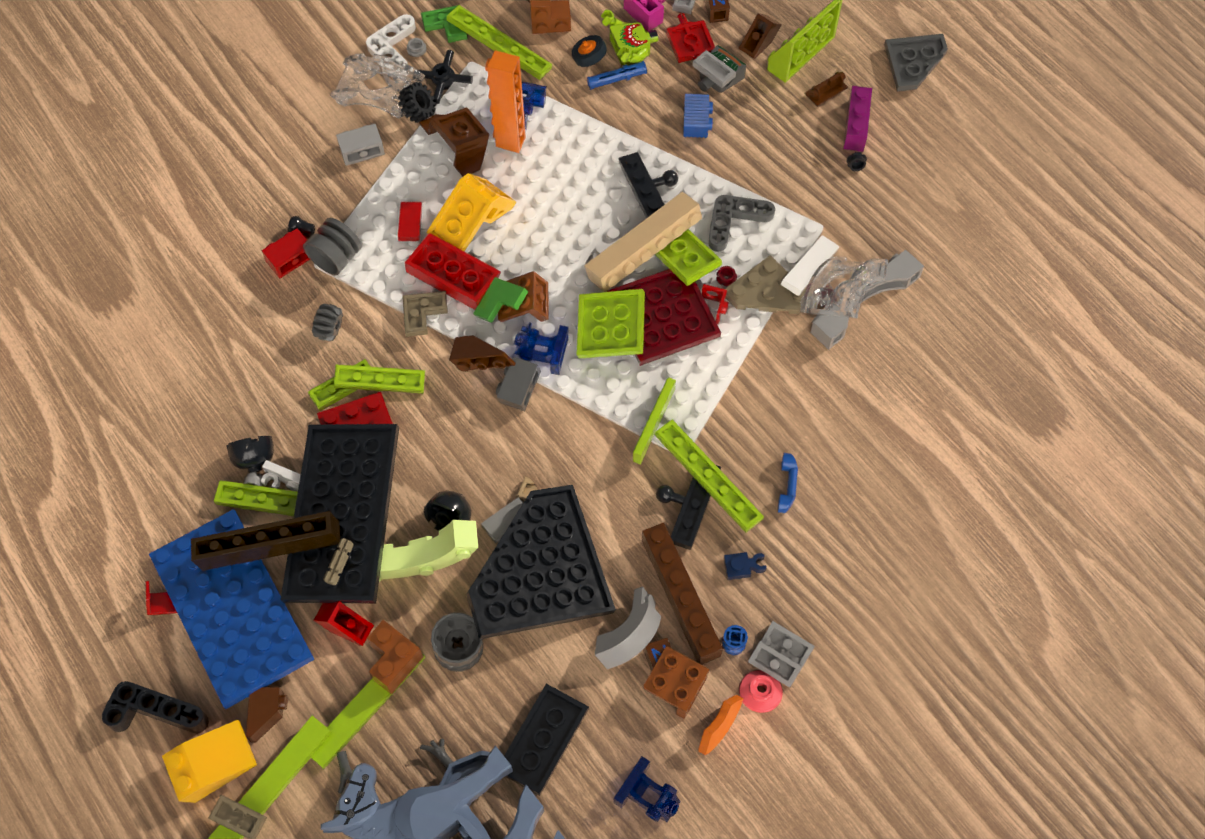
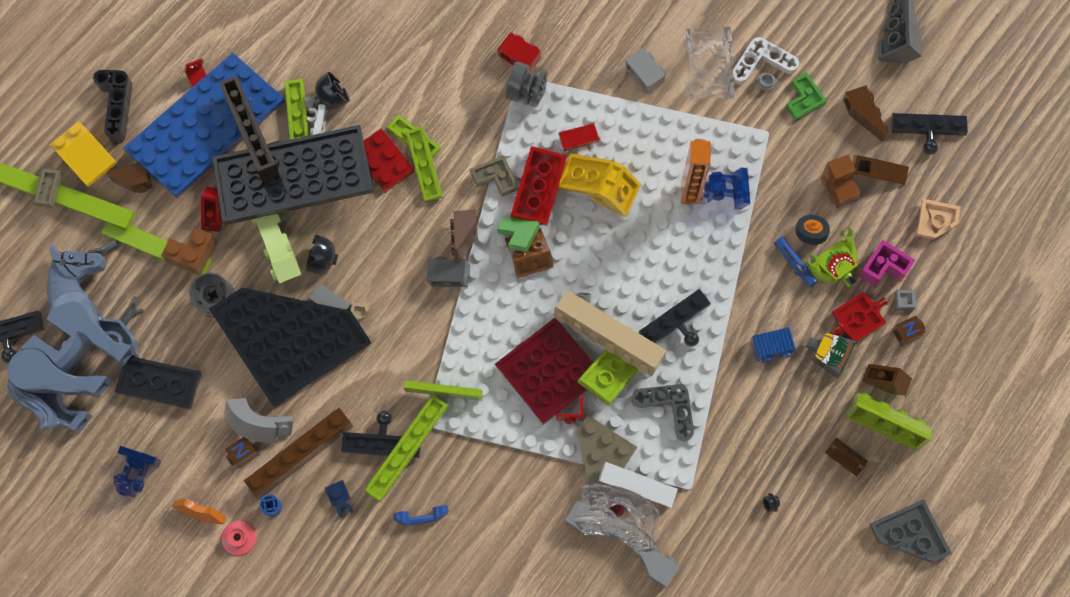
camera: 75 degrees right, 10 degrees up
black piece [288,216,316,236] -> none
dark grey gear [312,304,343,341] -> none
dark tan axle [323,538,353,585] -> none
black tyre [398,82,436,123] -> none
black bar [413,50,473,104] -> none
reddish brown piece [419,107,490,177] -> none
lime tile [447,5,552,80] -> none
clear blue tile [514,322,569,375] -> none
lime plate [577,289,645,359] -> none
dark orange bracket [643,646,710,719] -> none
light grey tile [692,50,736,88] -> none
dark red plate [716,266,737,287] -> none
light grey slope [748,621,815,688] -> none
magenta brick [843,86,872,152] -> none

